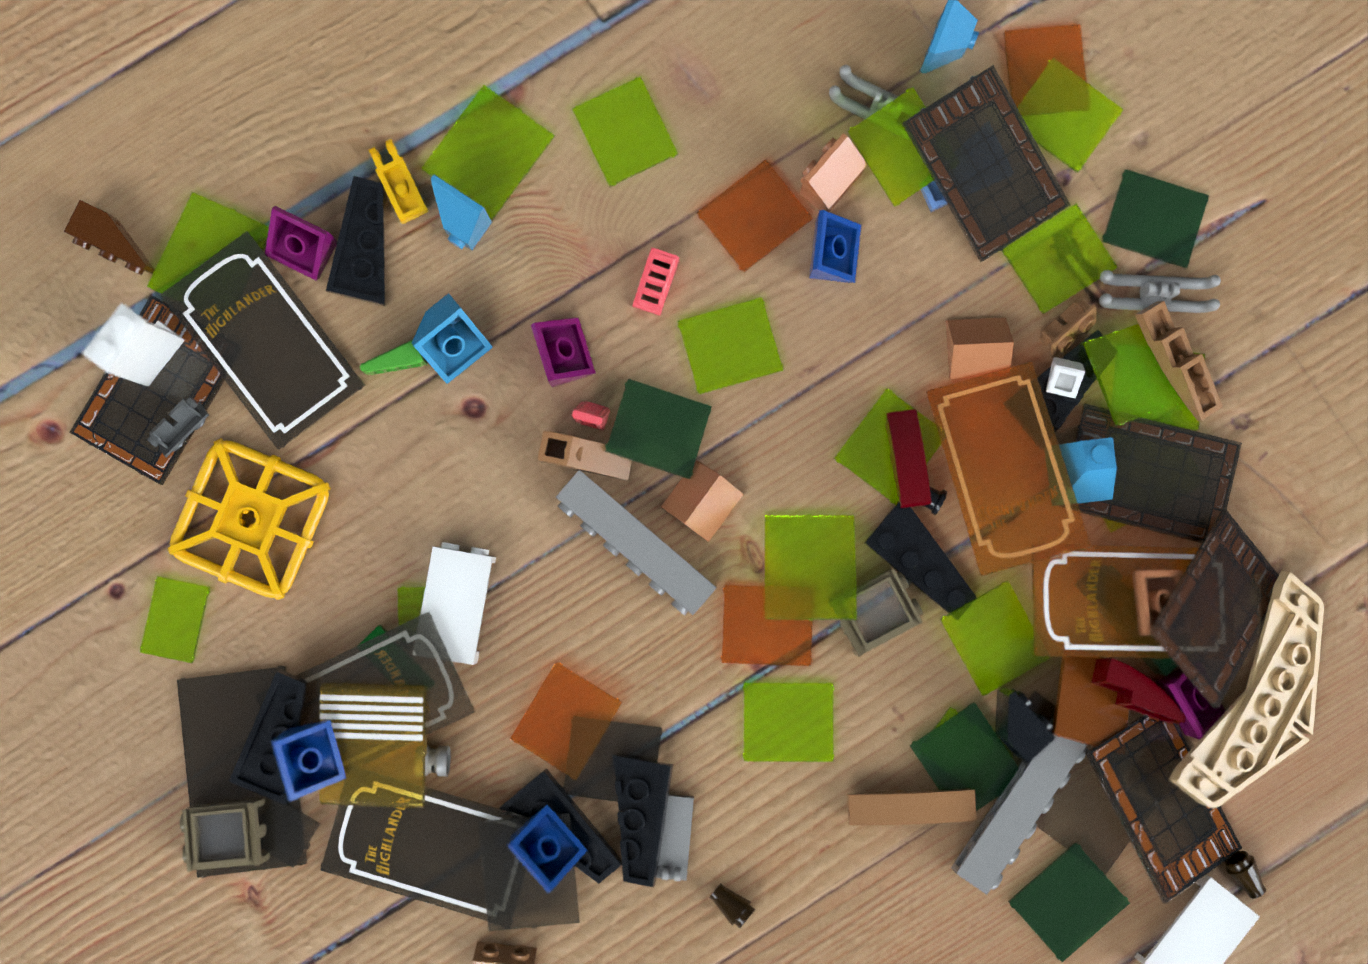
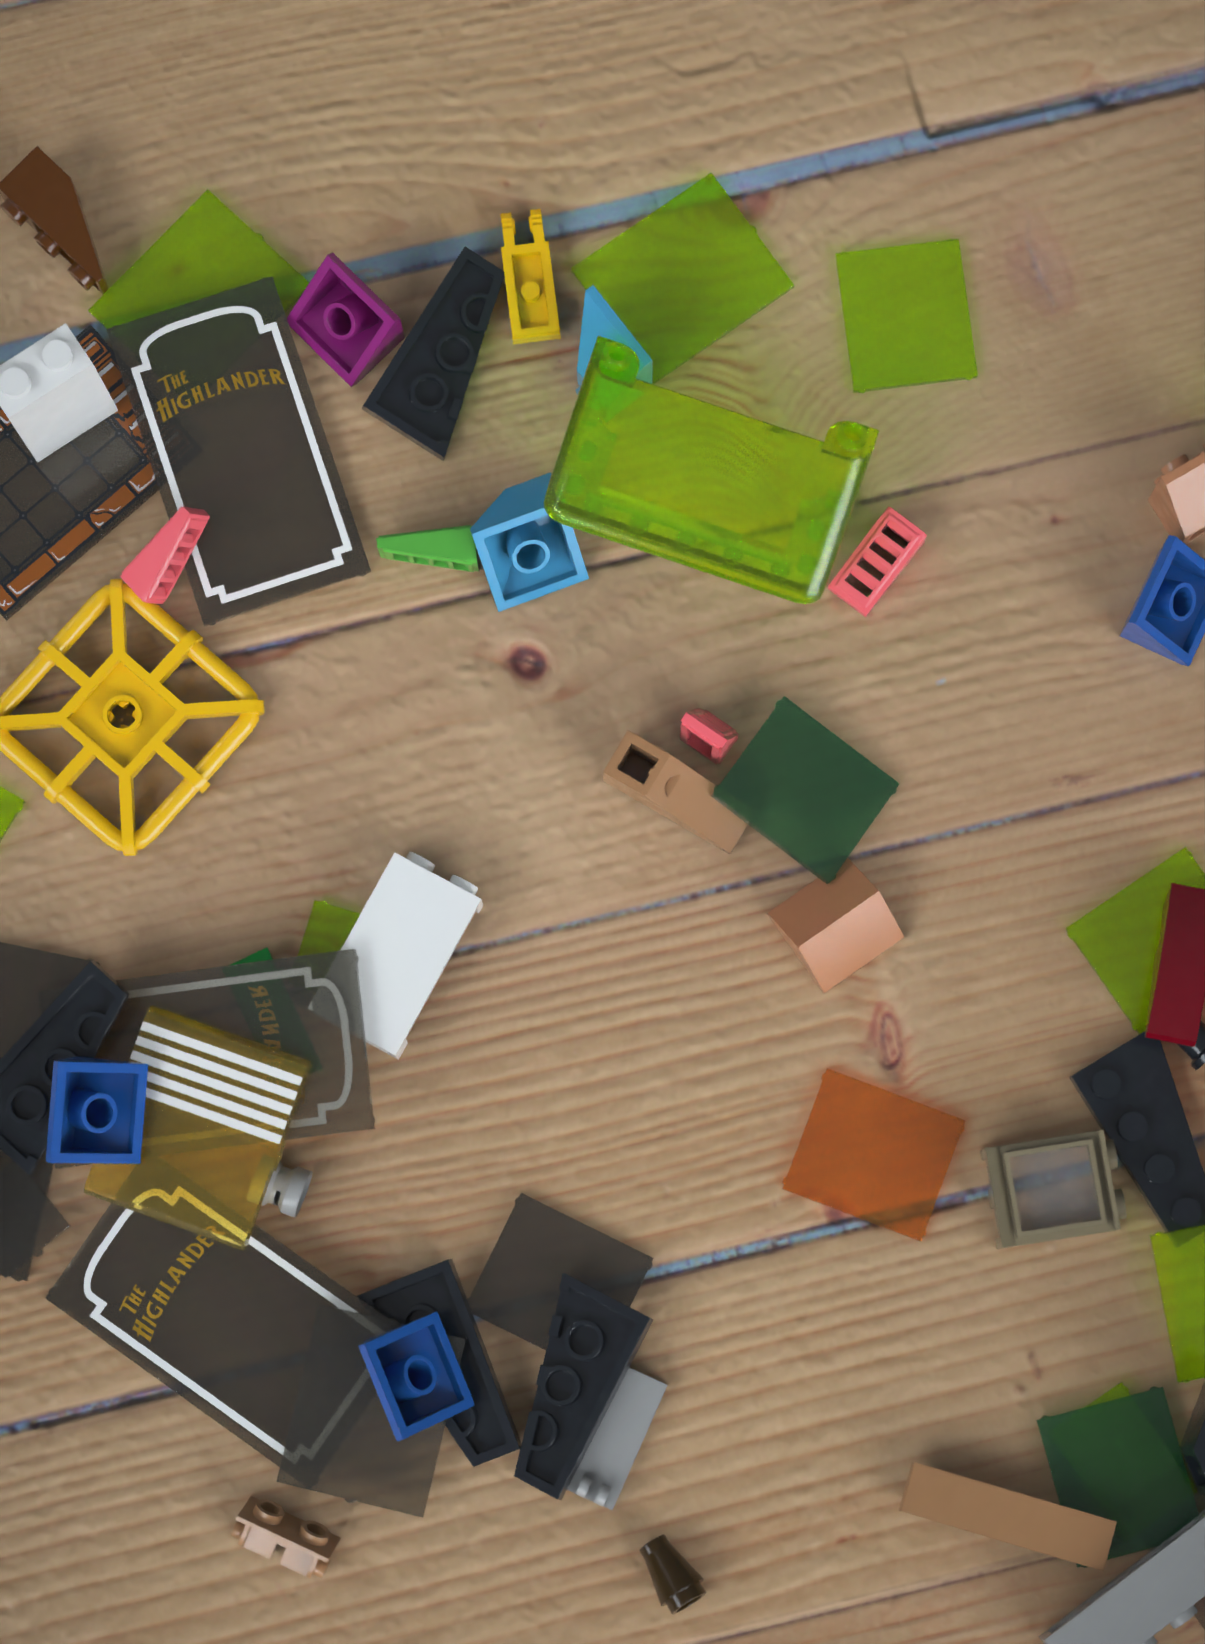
camera: 20 degrees right, 5 degrees down
dark grey hinge [147,396,209,458] -> none
clear orange piece [510,662,623,780] -> none
magenta slope [531,318,595,387] -> none
light grey brick [556,470,717,616] -> none
clear neon green piece [678,297,783,395] -> none
clear orange piece [697,159,813,273] -> none
clear neon green piece [742,682,835,762] -> none
clear neon green piece [765,514,857,621] -> none
none -> coral slope [120,507,210,604]
none -> clear neon green windscreen [543,336,879,604]

